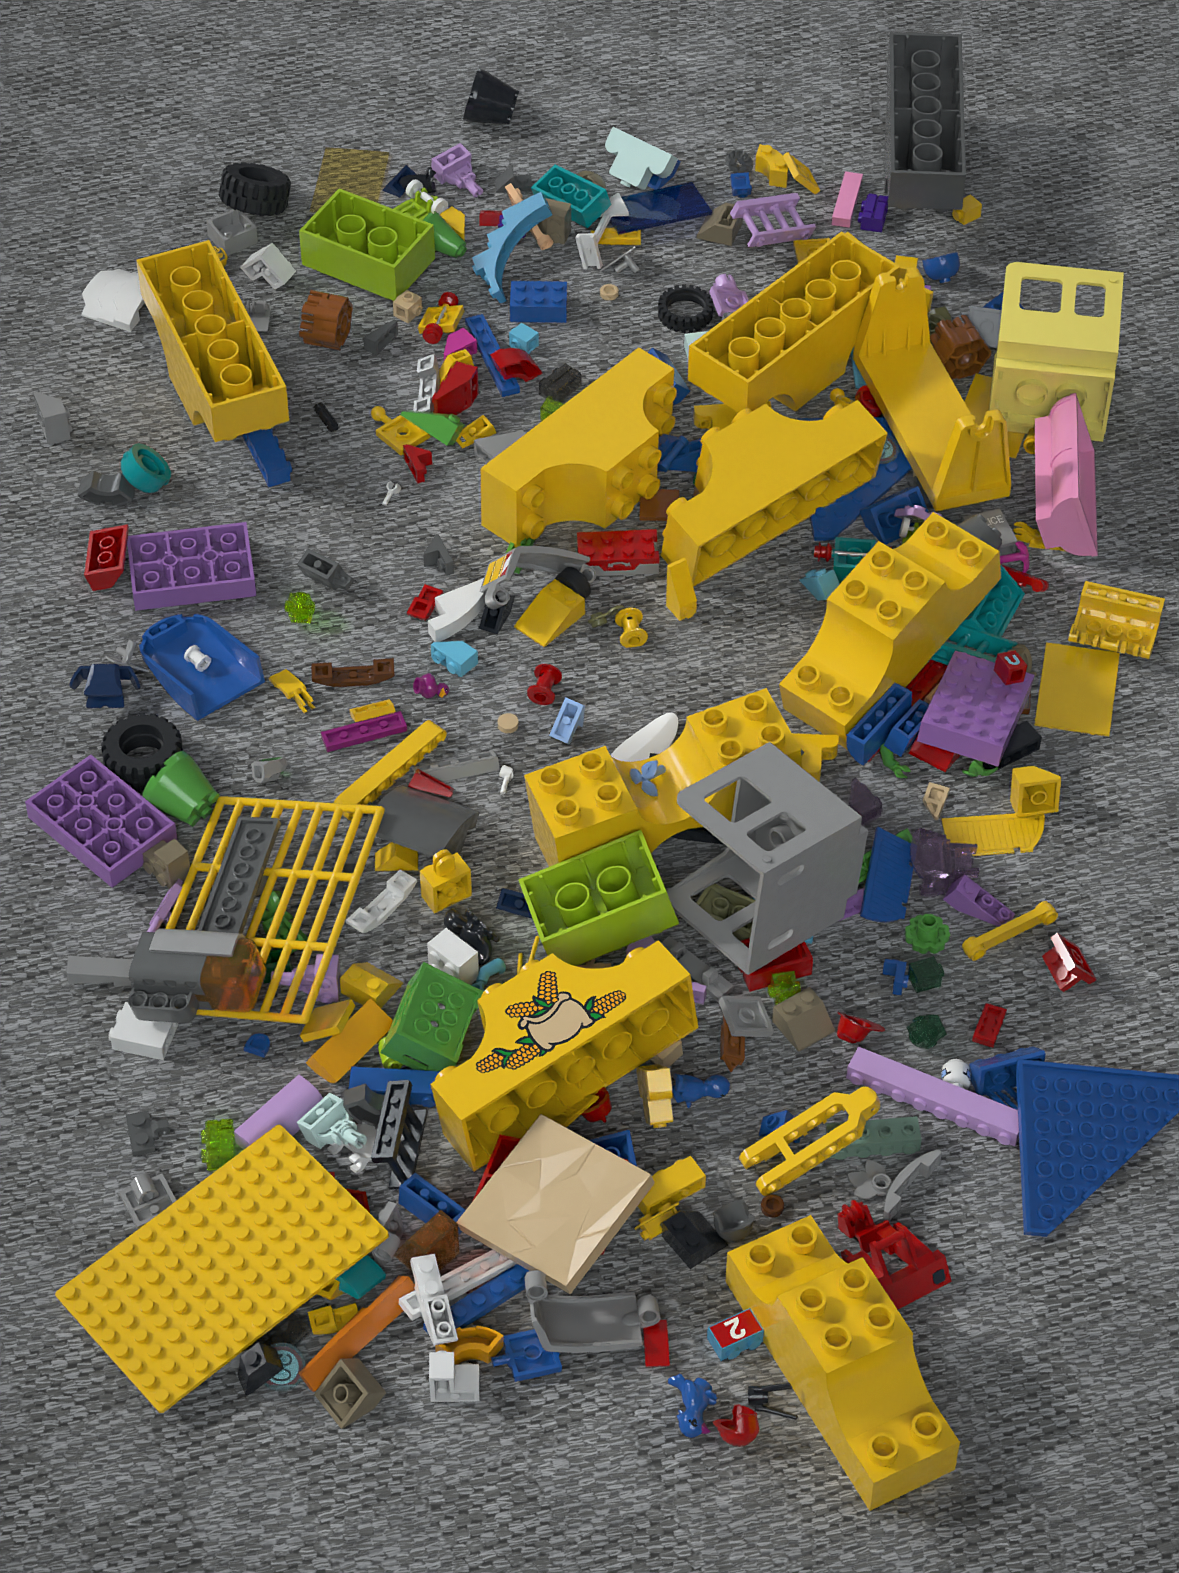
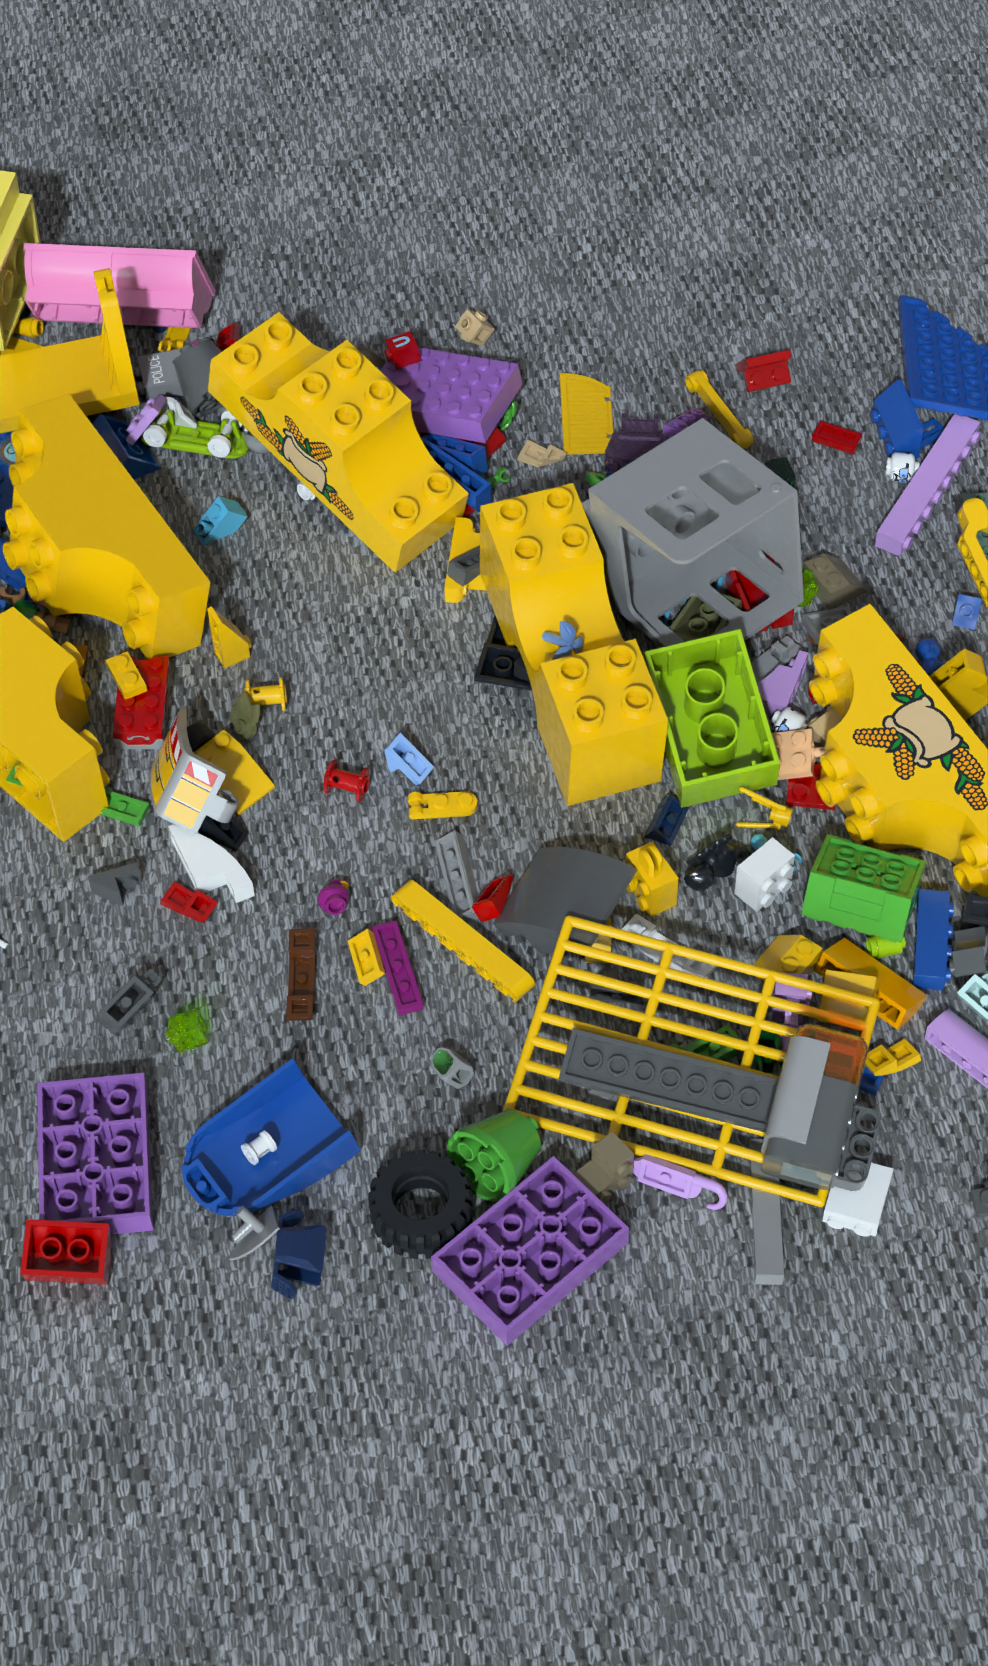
camera: 85 degrees left, 5 degrees up
yellow arm [269,669,315,713] -> none
medium azure slope [431,641,478,677] -> none
tan tile [498,713,518,733] -> none
white hand [499,765,514,794] -> none
white plant [611,713,678,762] -> none
teal brick [814,537,892,583] -> none
red piece [837,1011,885,1043] -> none
clear green brick [906,1014,947,1049] -> none
yellow slope [1010,766,1061,817] -> none
yellow piece [1034,642,1120,737] -> none
yellow slope [1068,581,1165,659] -> none
none -> yellow plate [105,651,147,700]
none -> red plate [217,322,240,351]
none -> yellow plate [408,792,478,820]
none -> tan brick [455,309,495,346]
none -> yellow slope [864,1039,921,1076]

